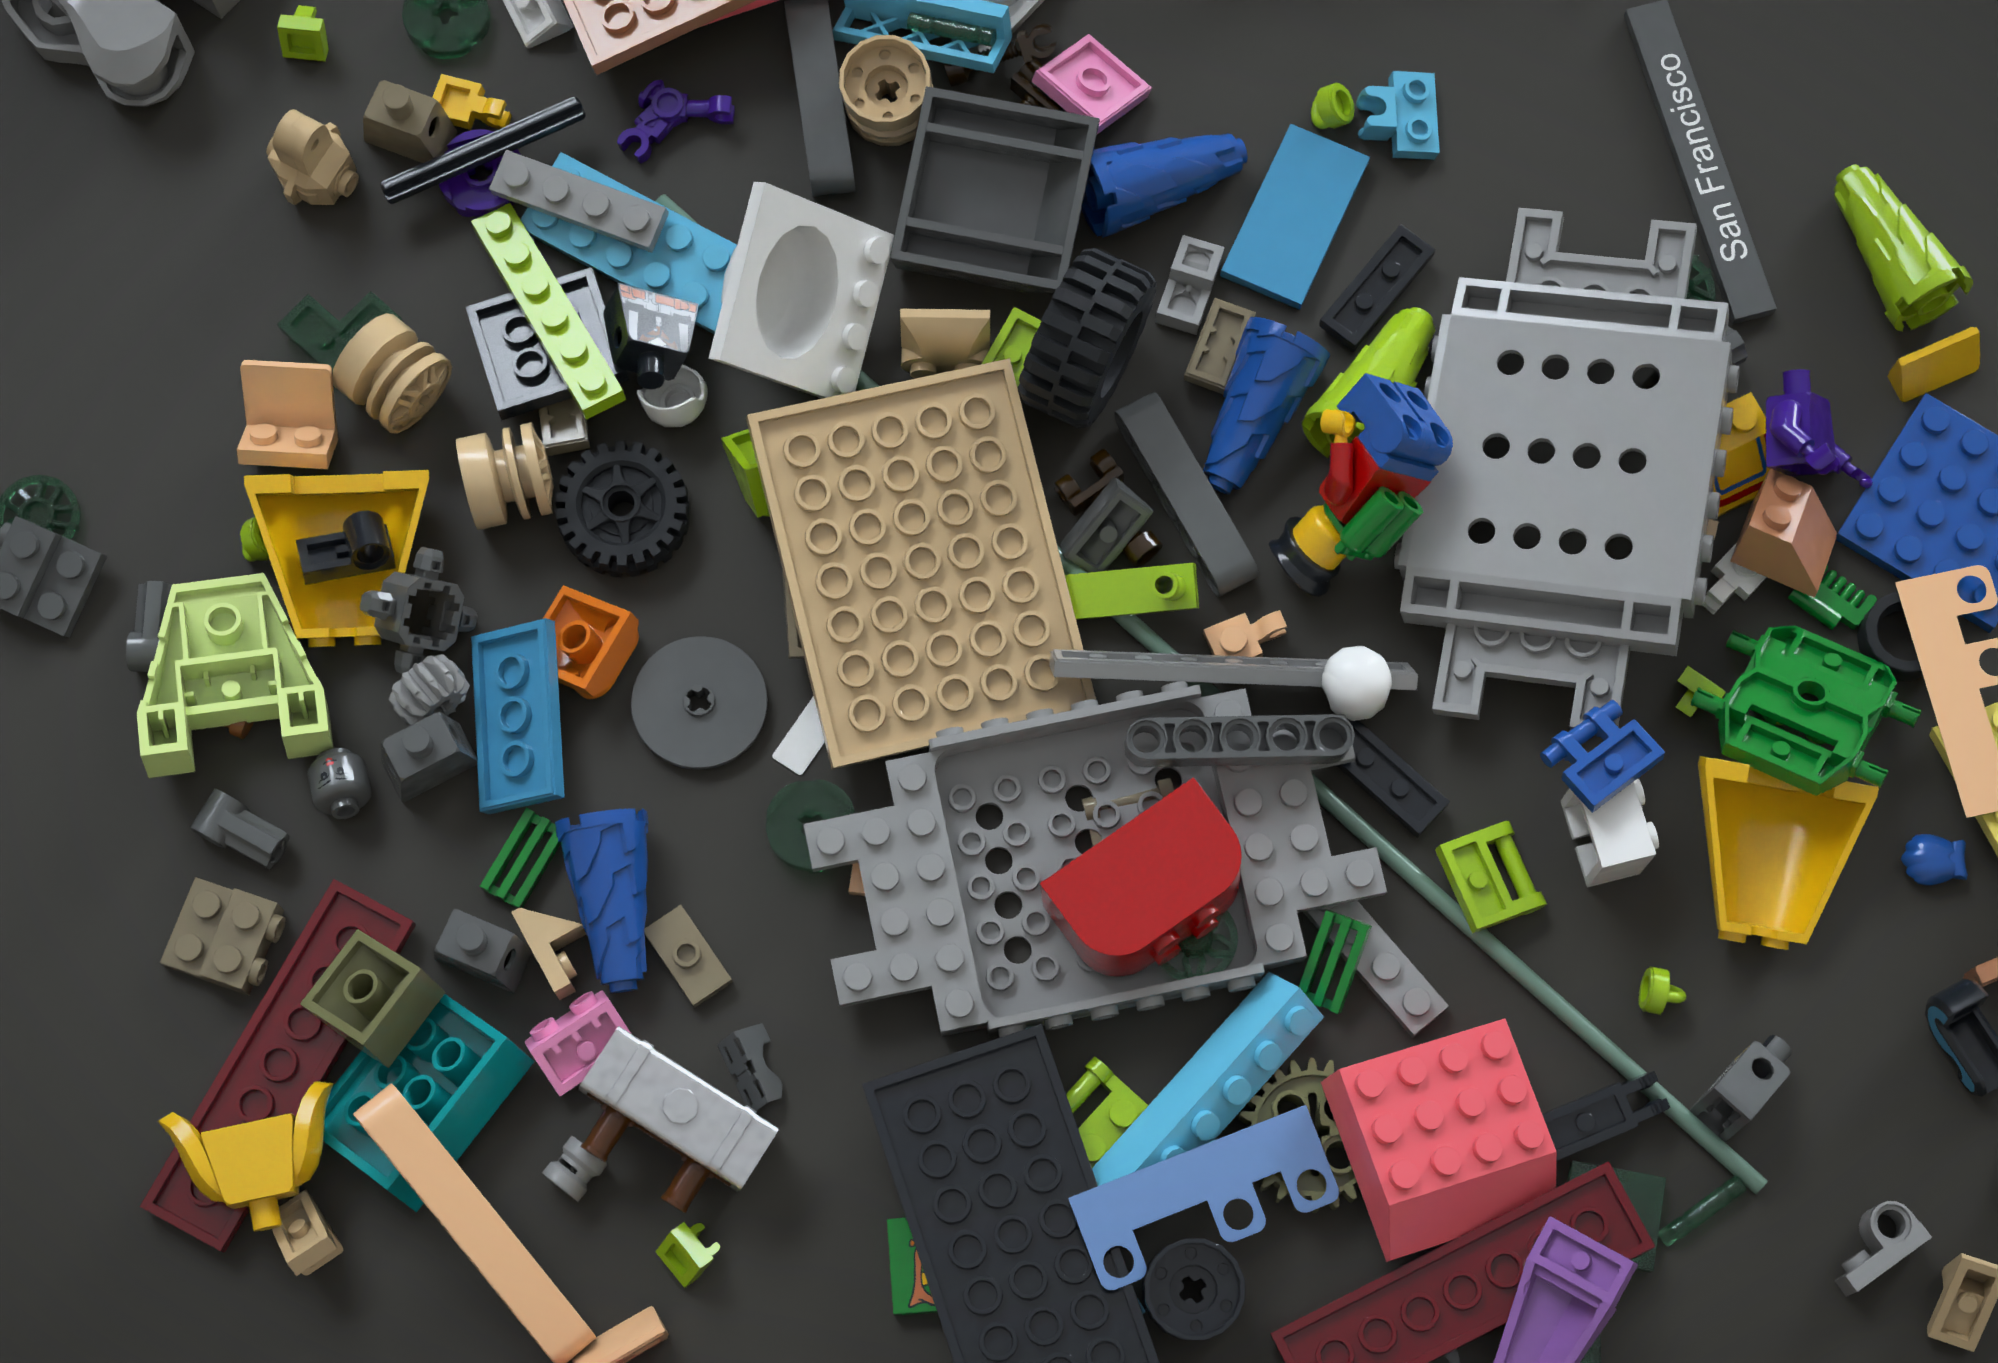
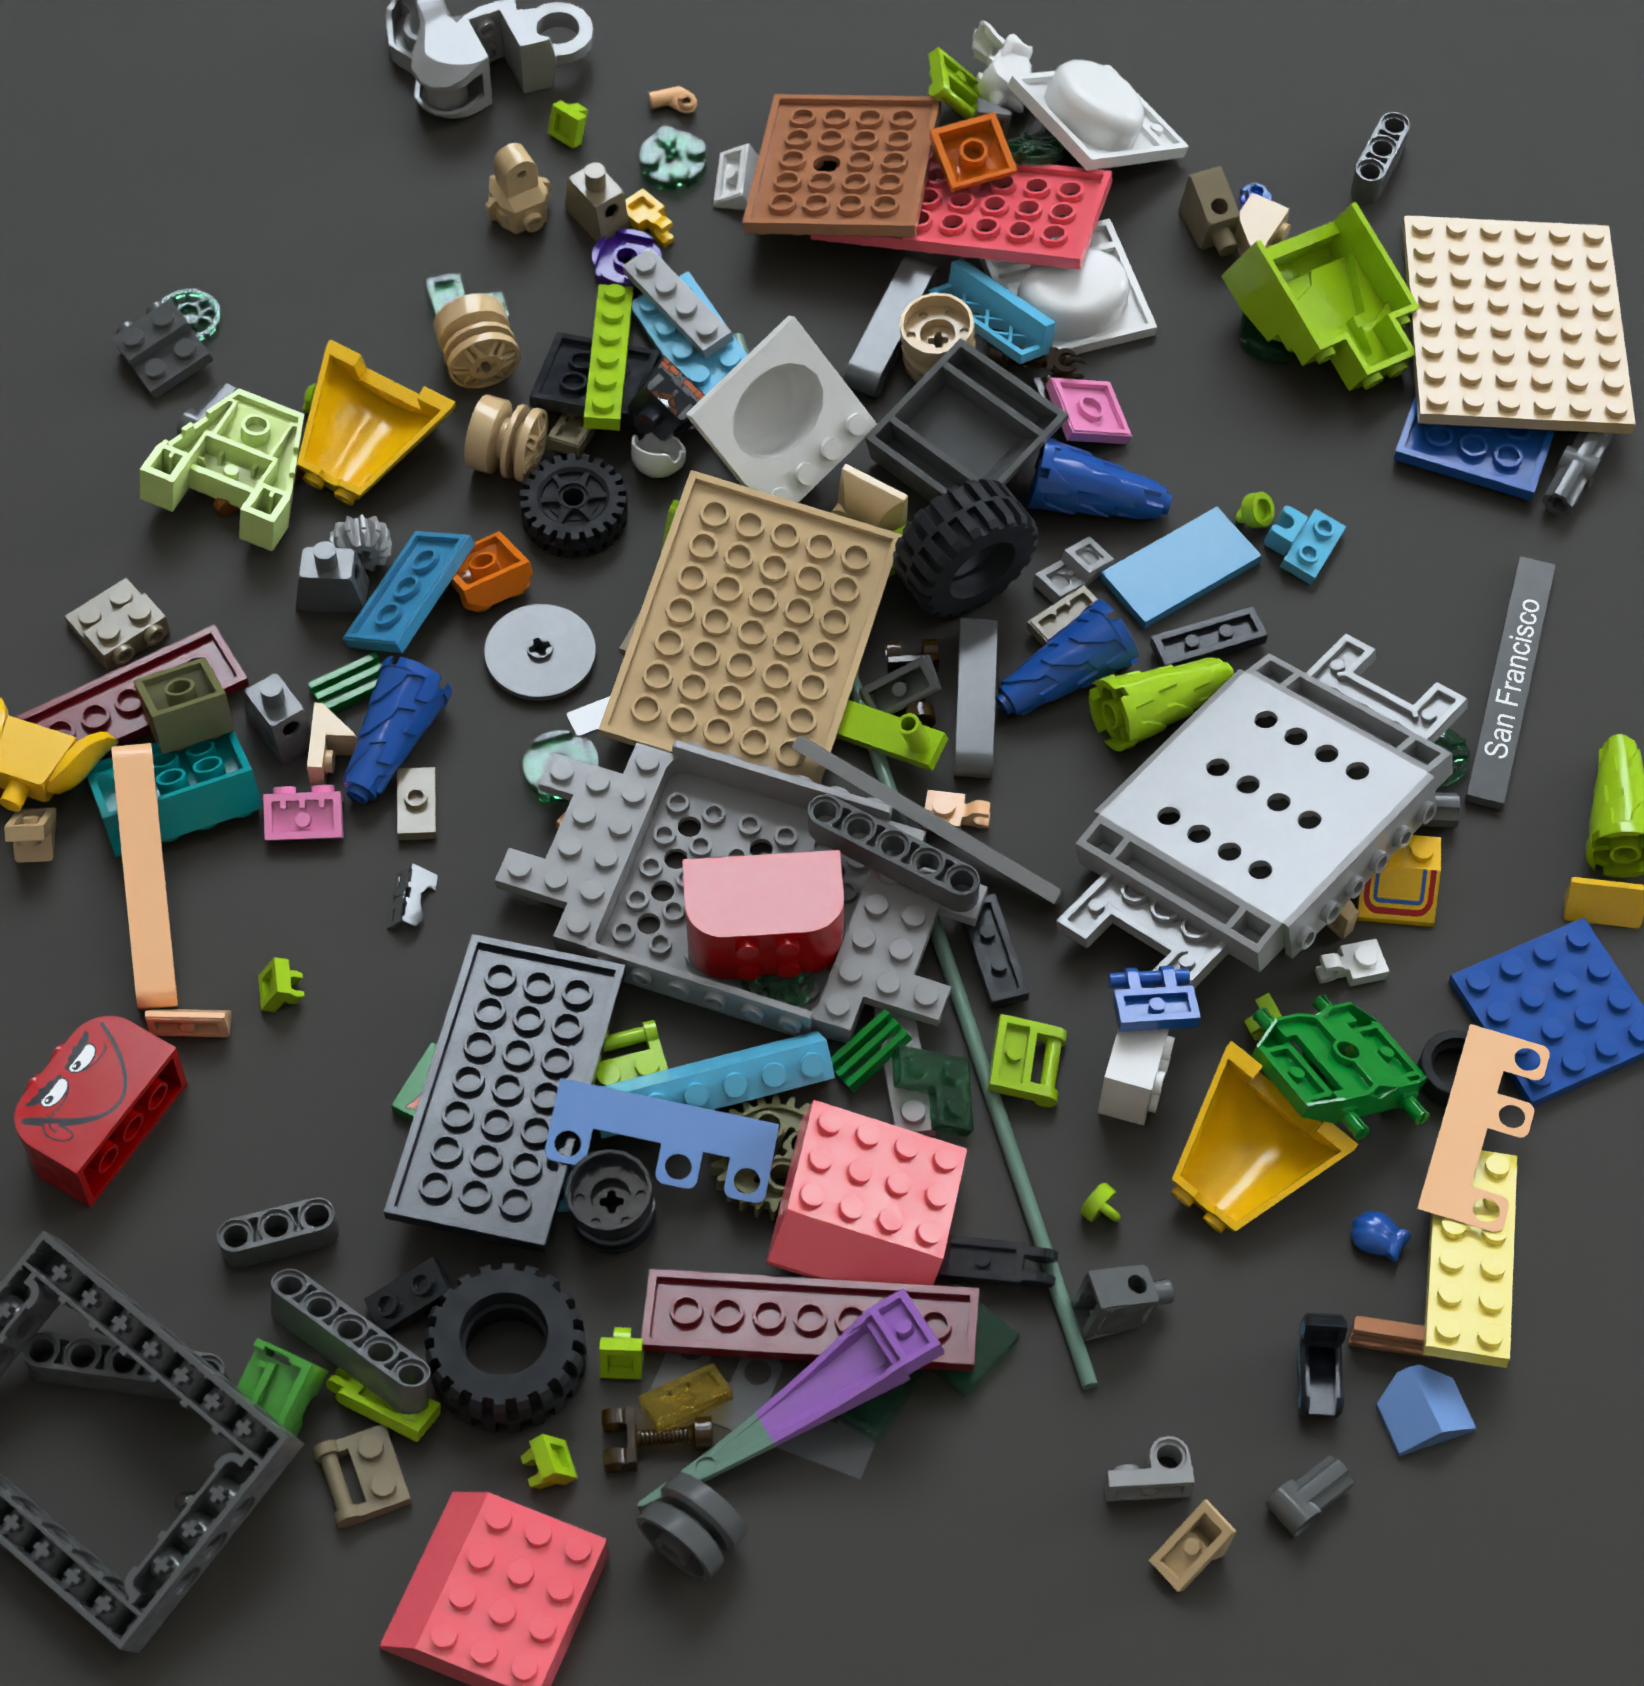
camera: 30 degrees right, 15 degrees down
dark grey piece [190,789,290,870] -> none
light nougat bracket [237,360,338,469] -> none
black plate [296,511,396,585] -> none
dark grey head [307,748,372,819] -> none
dark grey piece [360,547,478,673] -> none
black axle [380,97,586,204] -> none
light grey wheel [542,1136,608,1202] -> none
flat silver piece [579,1026,779,1214] -> none
dark purple piece [617,80,735,164] -> none
clear green wheel [907,12,997,47] -> none
piece [1269,373,1453,597] -> none
white hair [1322,646,1392,721] -> none
clear green wheel [1657,1176,1746,1247] -> none
nougat slope [1730,468,1837,597] -> none
dark purple torso [1766,369,1873,488] -> none
green piece [1788,565,1877,630] -> none
none -> clear green plate [891,1045,974,1137]

